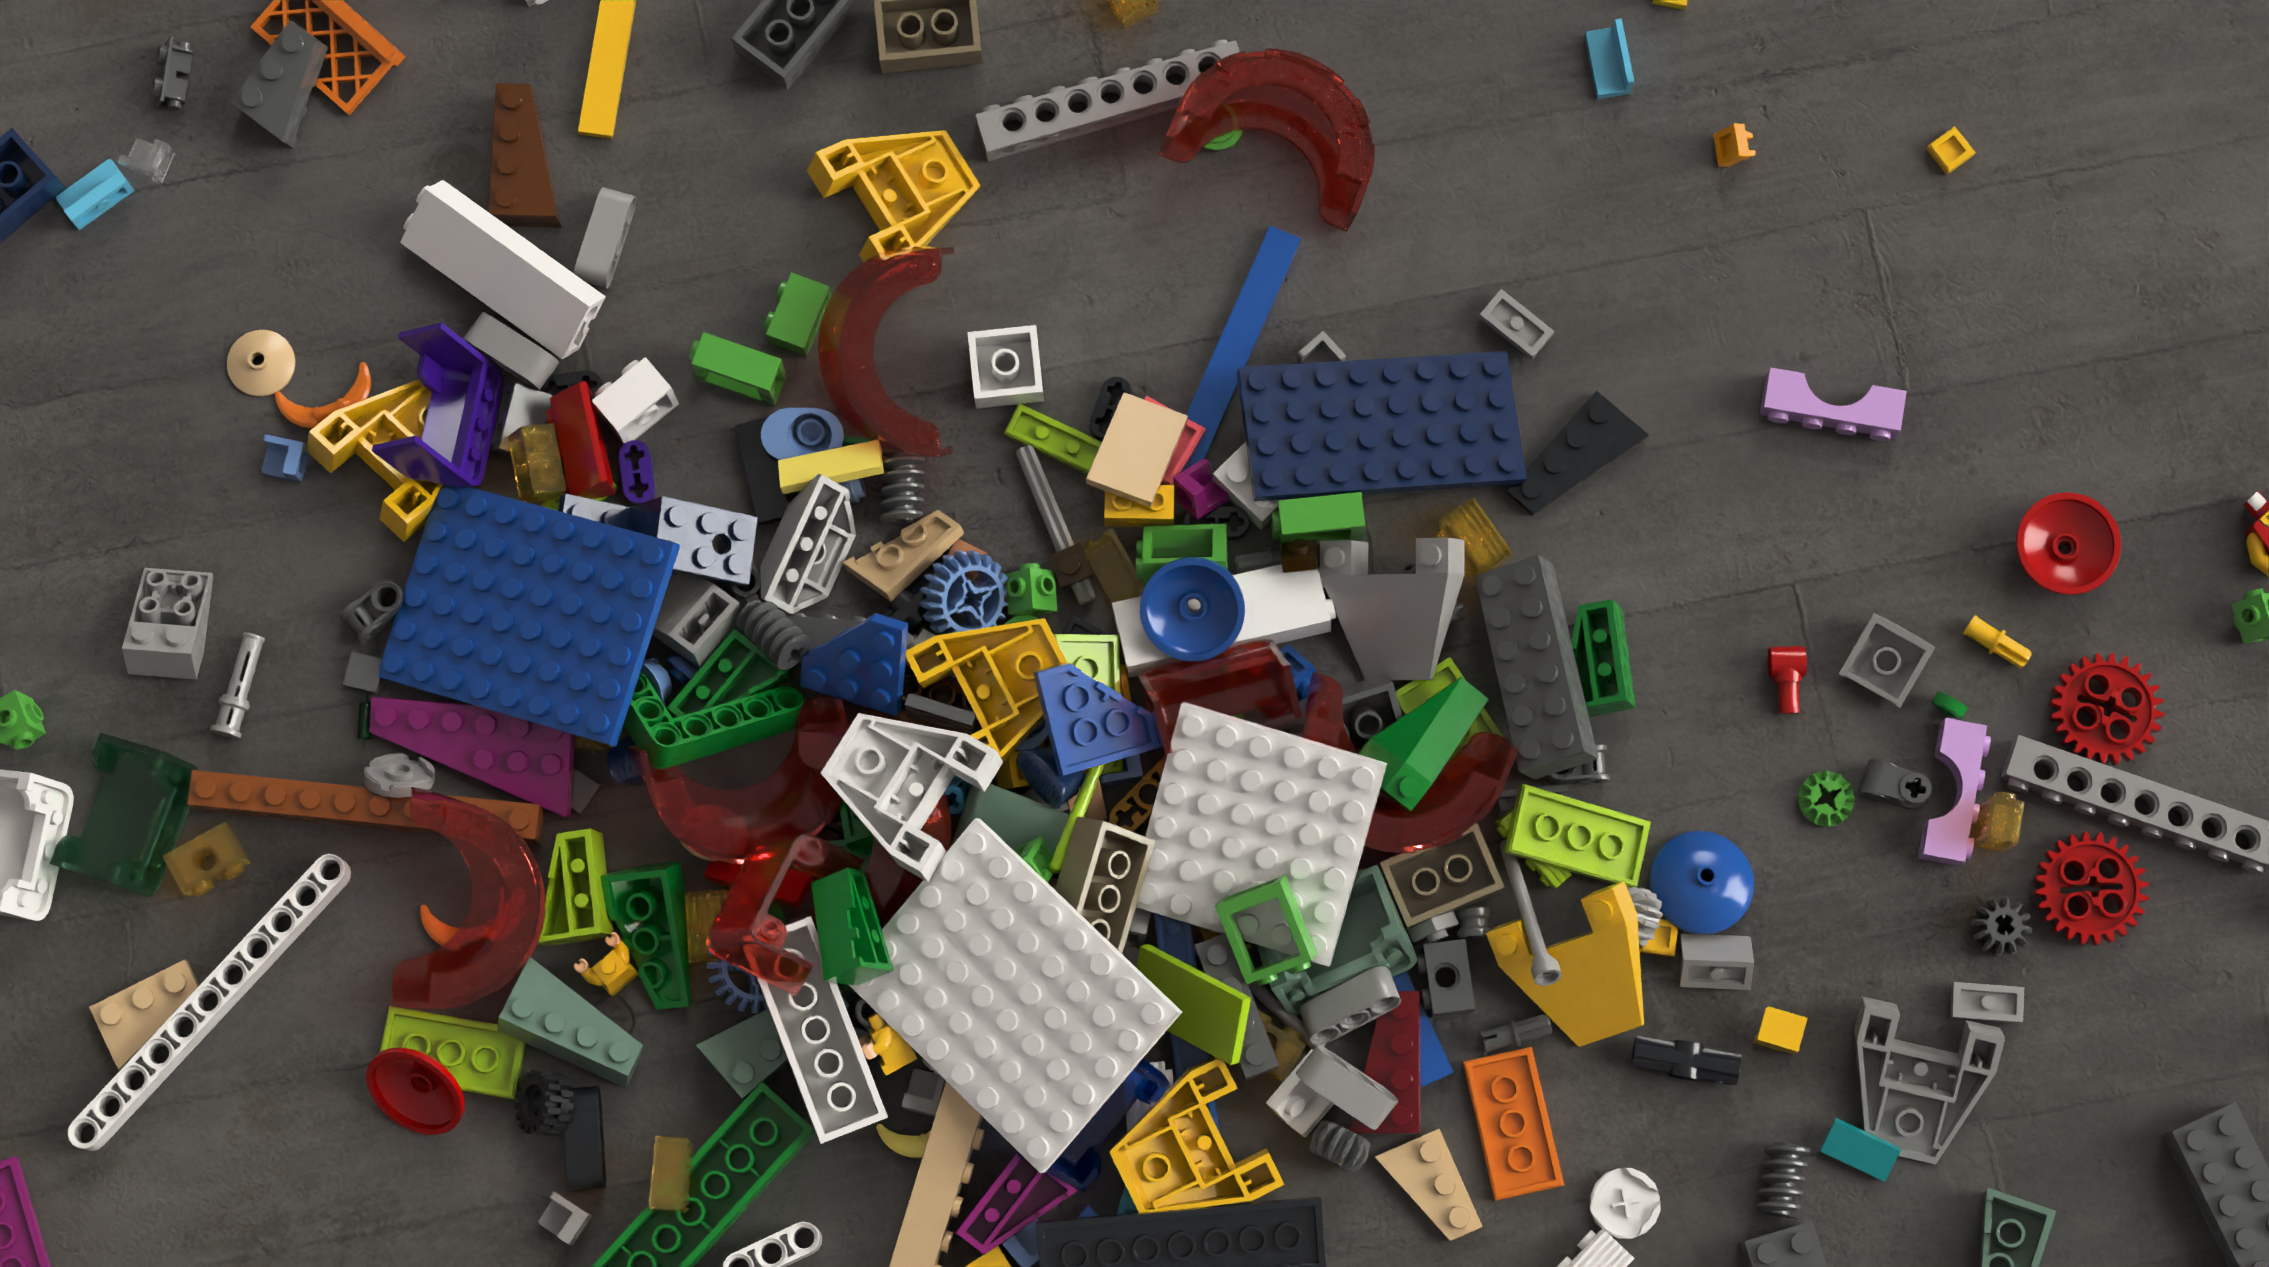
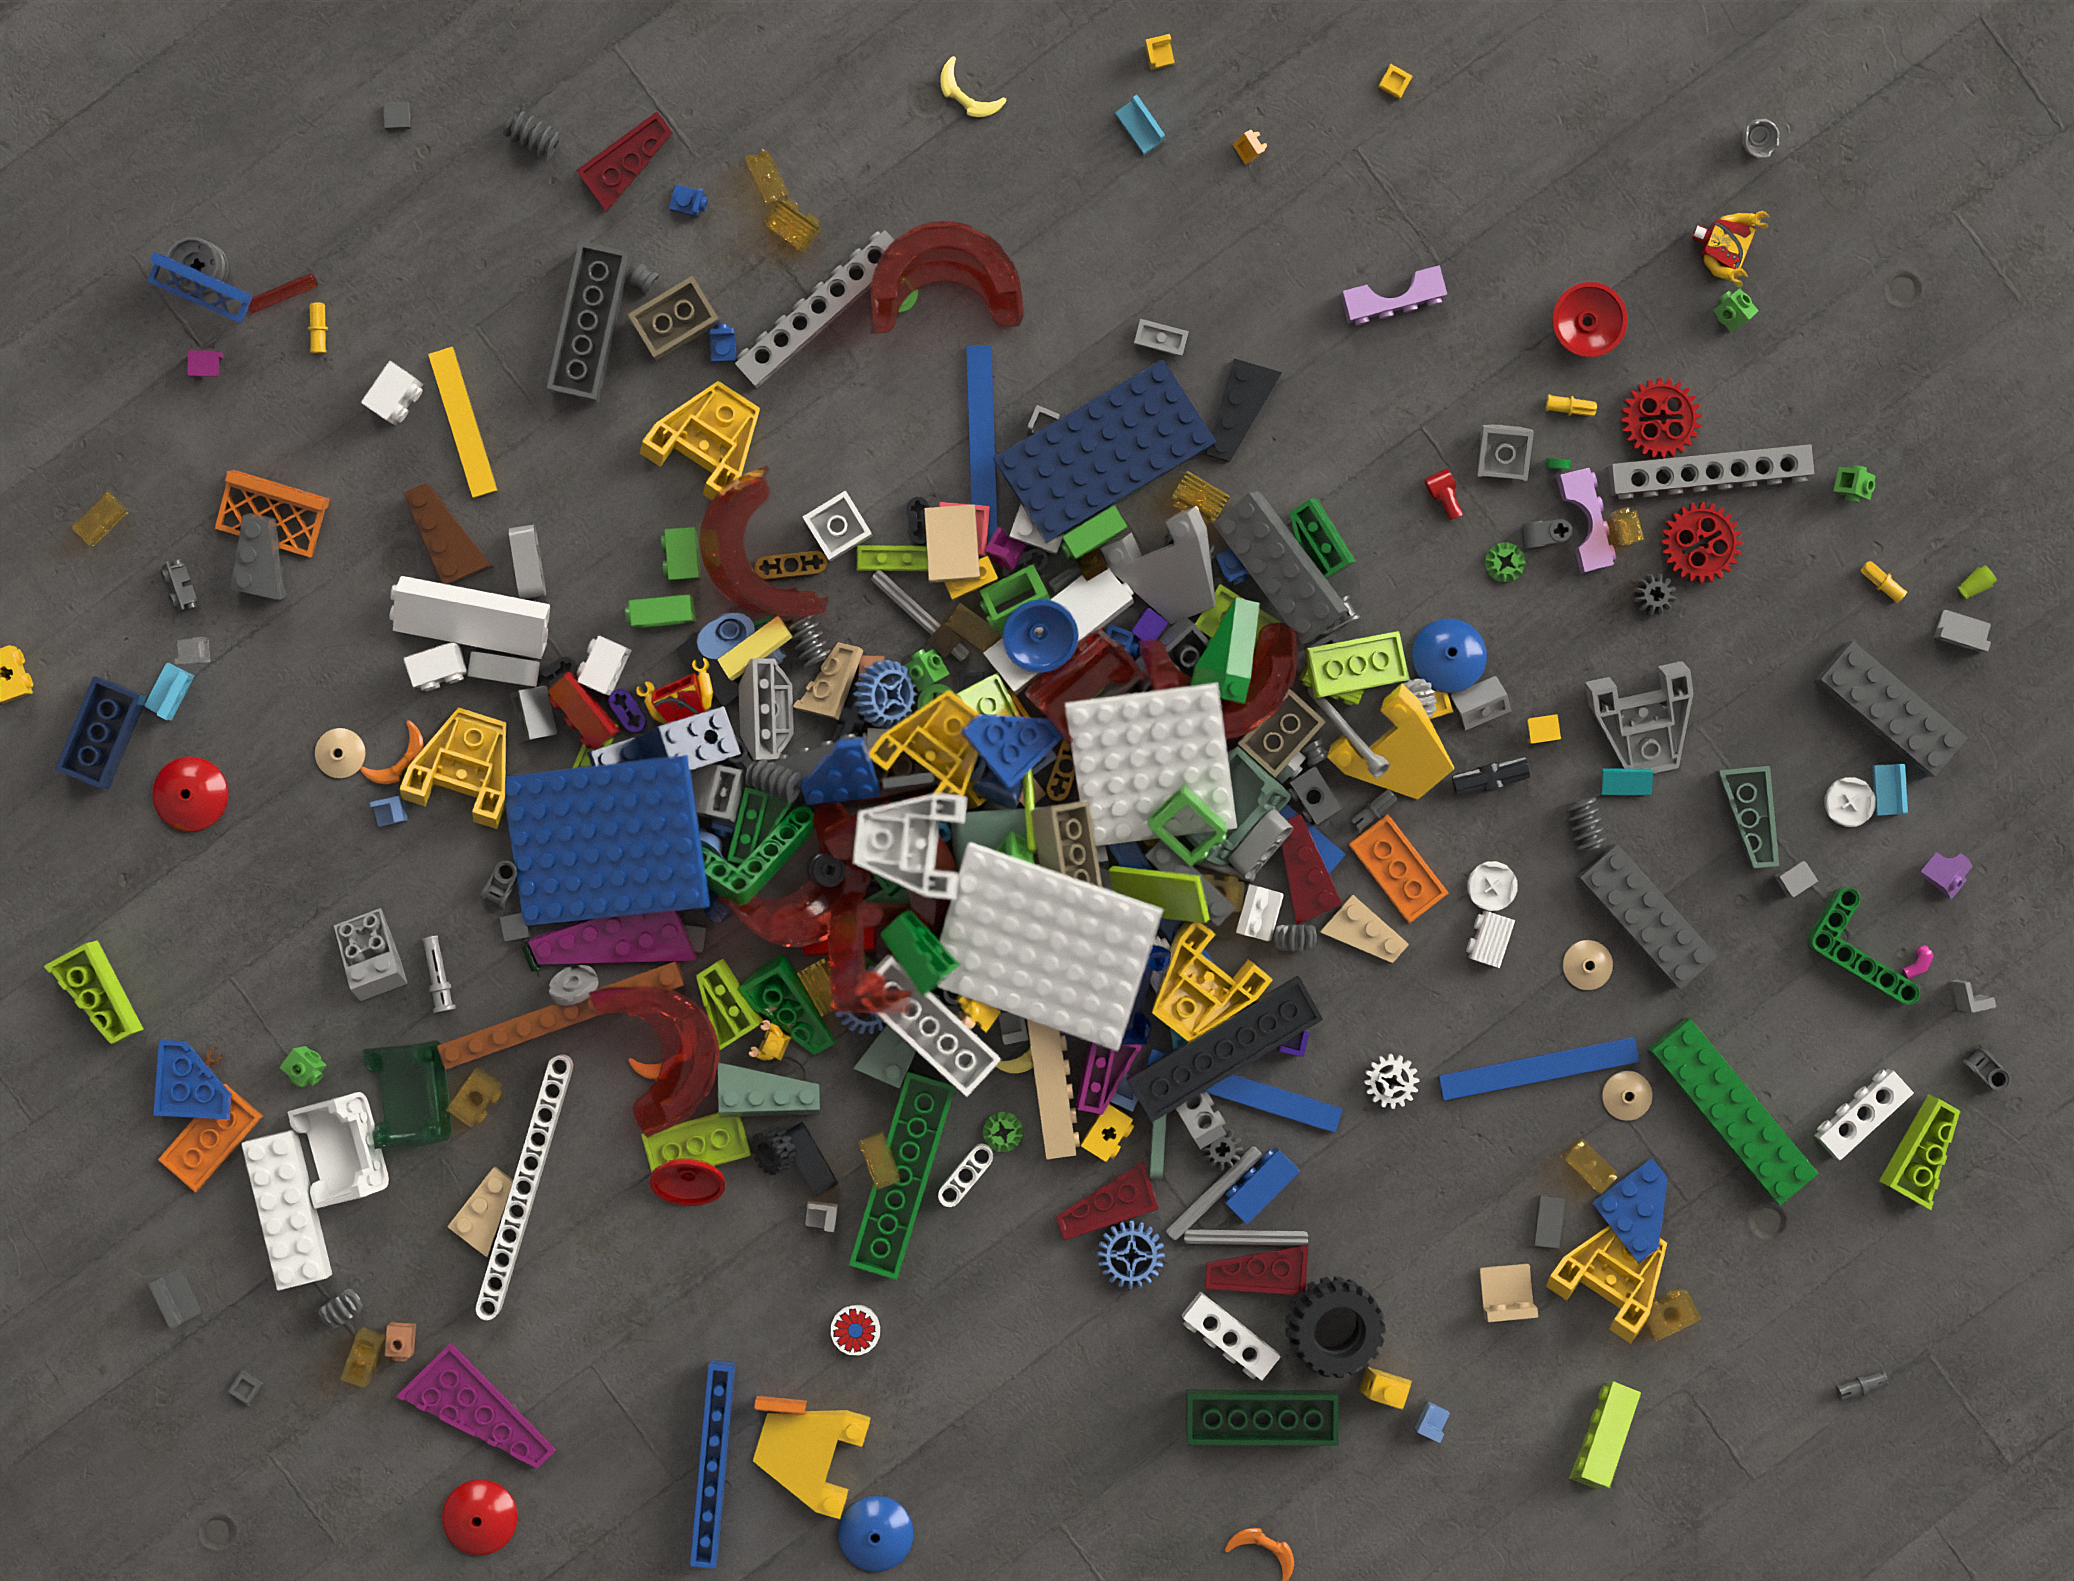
camera: 25 degrees left, 10 degrees up
dark purple windscreen [372,322,504,488] -> none
clear yellow brick [508,423,566,502] -> none
light grey beam [1296,1045,1398,1130] -> none
light grey plate [1950,982,2024,1024] -> none
none -> red dish [152,757,229,832]
none -> white brick [404,642,468,691]
none -> torso [636,658,713,725]
none -> blue bracket [709,324,737,363]
none -> pearl gold beam [755,551,828,580]
none -> black wheel [806,853,846,887]
none -> bright green gear [983,1112,1023,1152]
none -> dark purple panel [1131,608,1169,648]
none -> blue bracket [1215,549,1249,585]

